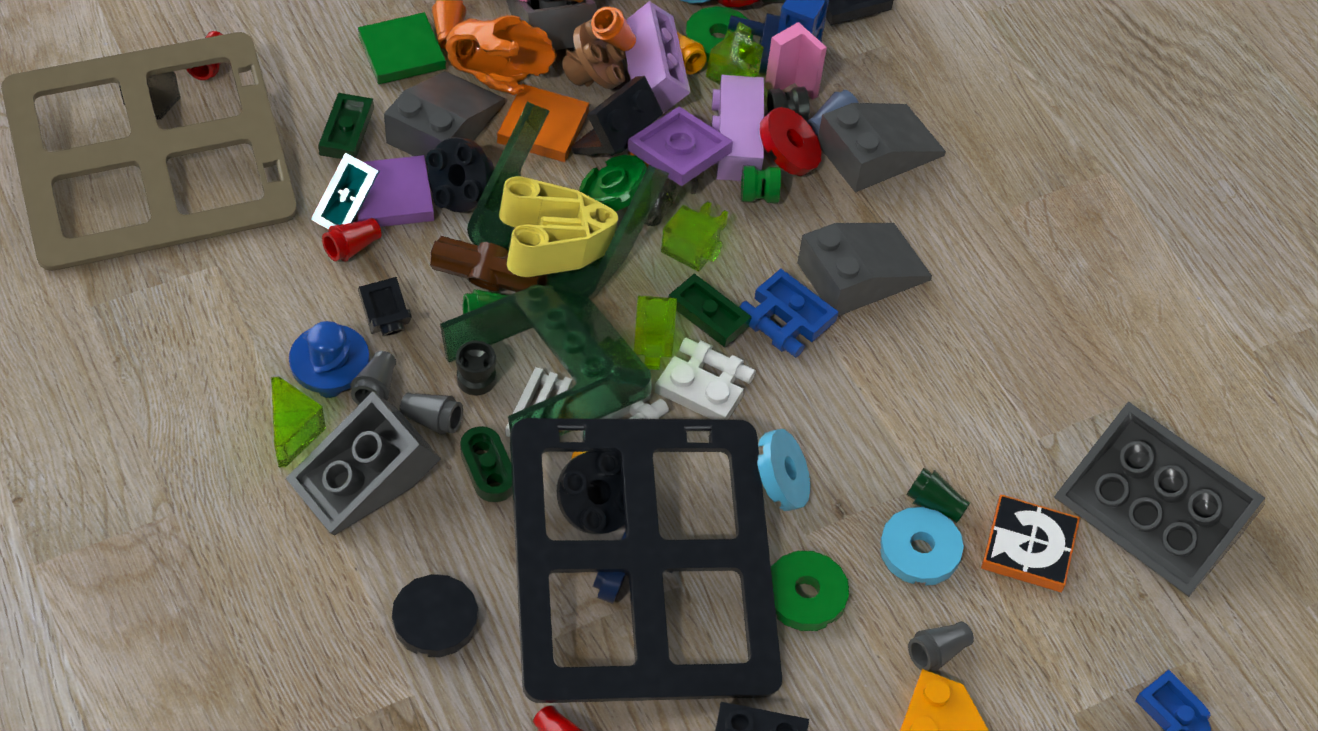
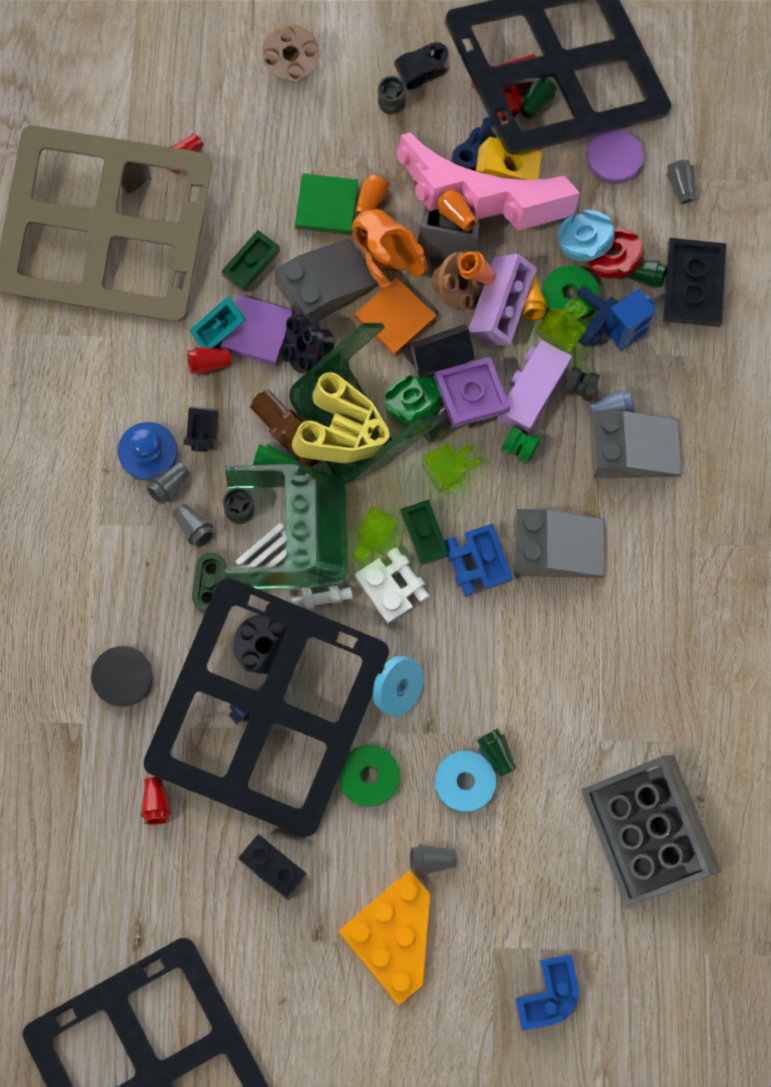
camera: 30 degrees right, 20 degrees up
clear neon green slope [271,377,326,467] -> none
dark grey slope [286,391,441,536] -> none
red tile [760,107,822,176] -> none
bright pink panel [764,22,827,100] -> none
tile [981,494,1080,593] -> none

